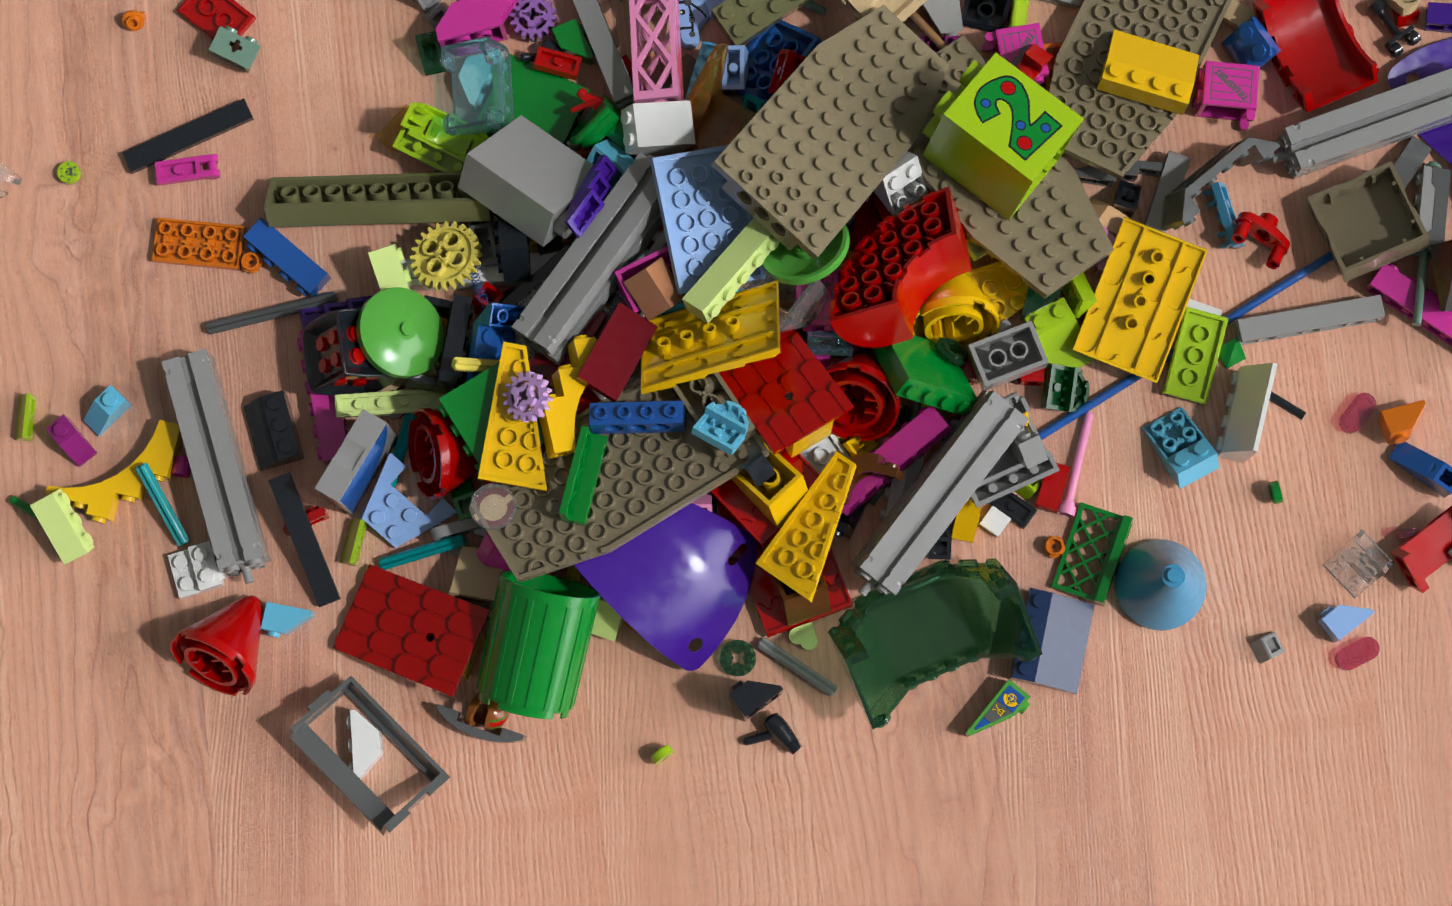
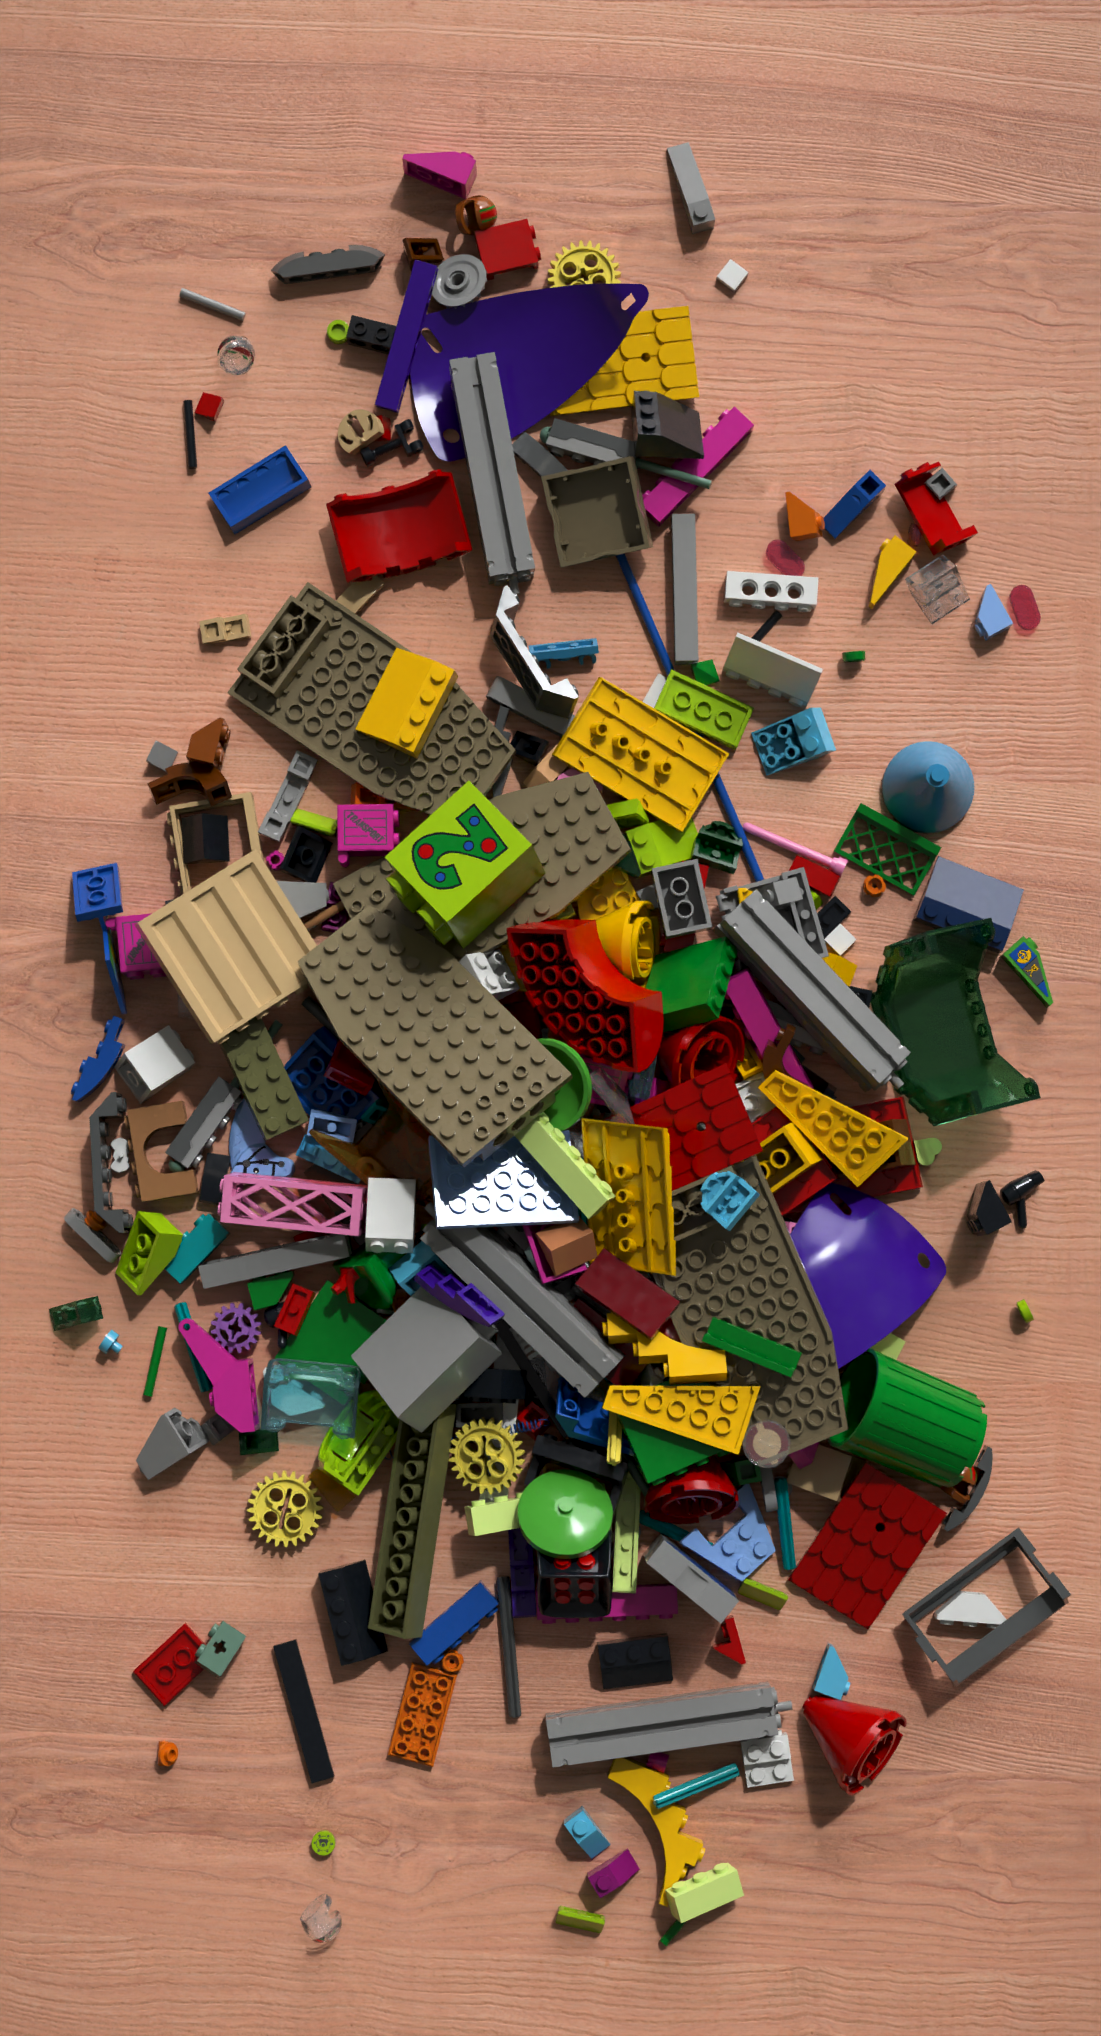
camera: 85 degrees left, 5 degrees up
dark pink plate [155,154,220,186] -> none
black tile [268,472,341,607] -> none
lavender gear [503,371,553,423] -> none
blue brick [589,401,686,434] -> none
clear green gear [720,640,756,676] -> none
black slope [744,452,775,487] -> none
light grey axle [757,637,837,697] -> none
clear green gear [935,337,968,367] -> none
red slope [1016,44,1053,81] -> none
dark pink container [1192,61,1260,131] -> none
blue slope [1221,16,1281,69] -> none
red connector [1231,212,1290,270] -> none
light grey slope [1250,631,1285,663] -> none
none -> light yellow gear [247,1470,324,1547]
none -> black slope [318,1560,388,1666]
none -> white brick [724,571,819,612]
none -> yellow slope [868,535,916,609]

